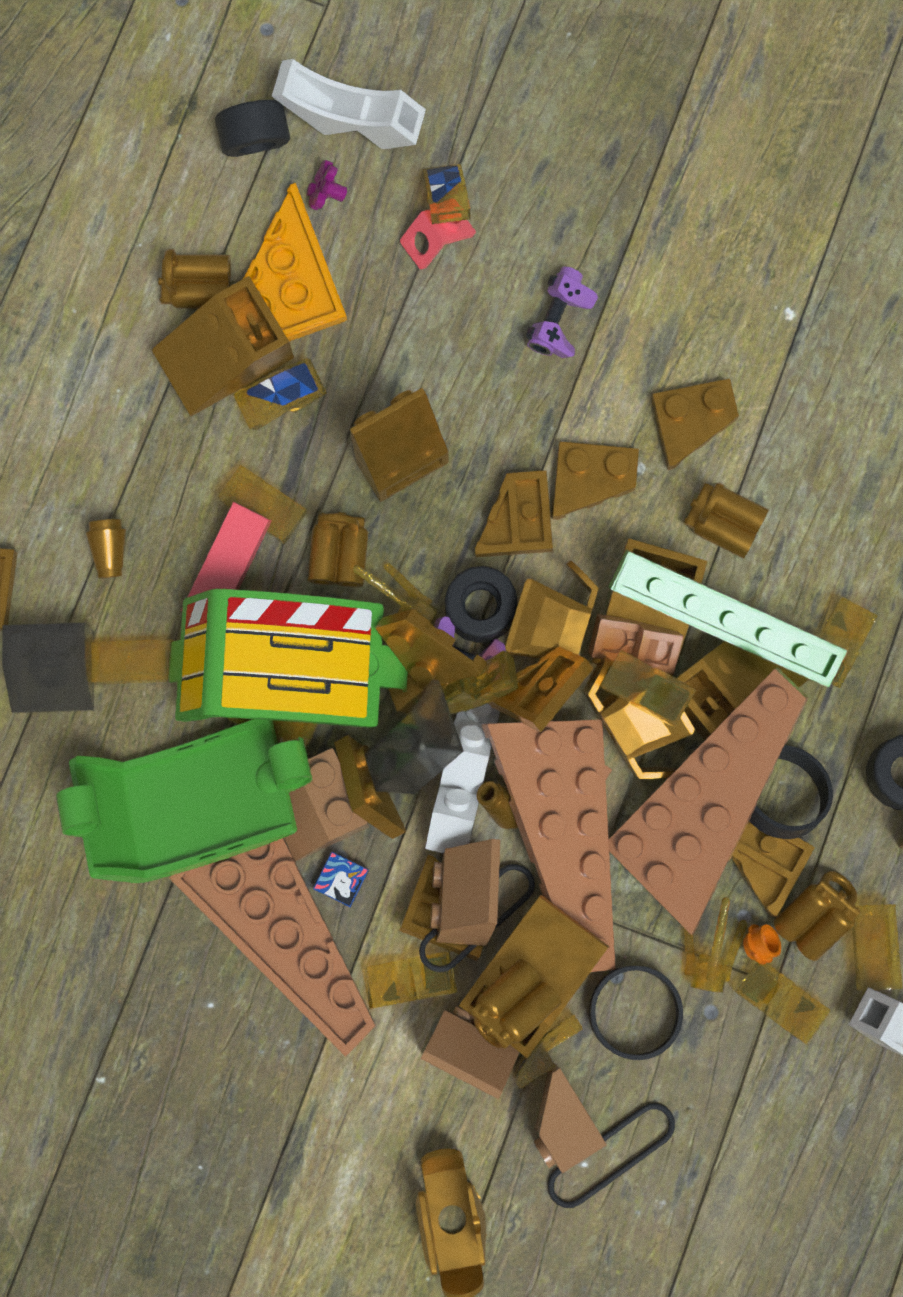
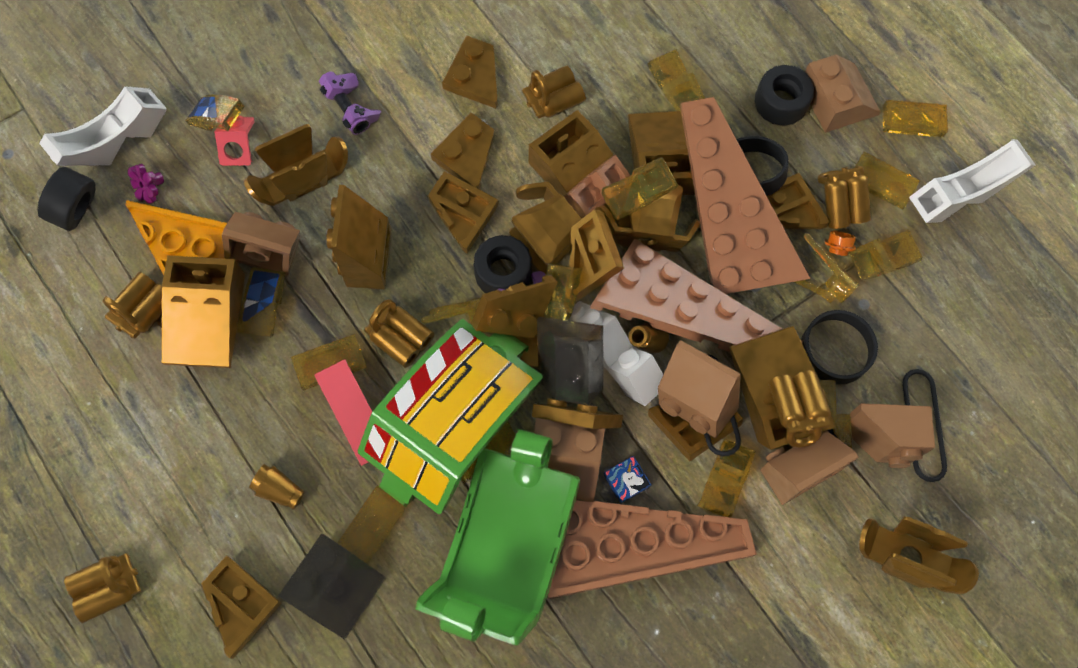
camera: 60 degrees left, 10 degrees down
tile [608,550,847,687] -> none
none -> medium nougat slope [222,212,300,276]
none -> pearl gold piece [244,124,348,206]

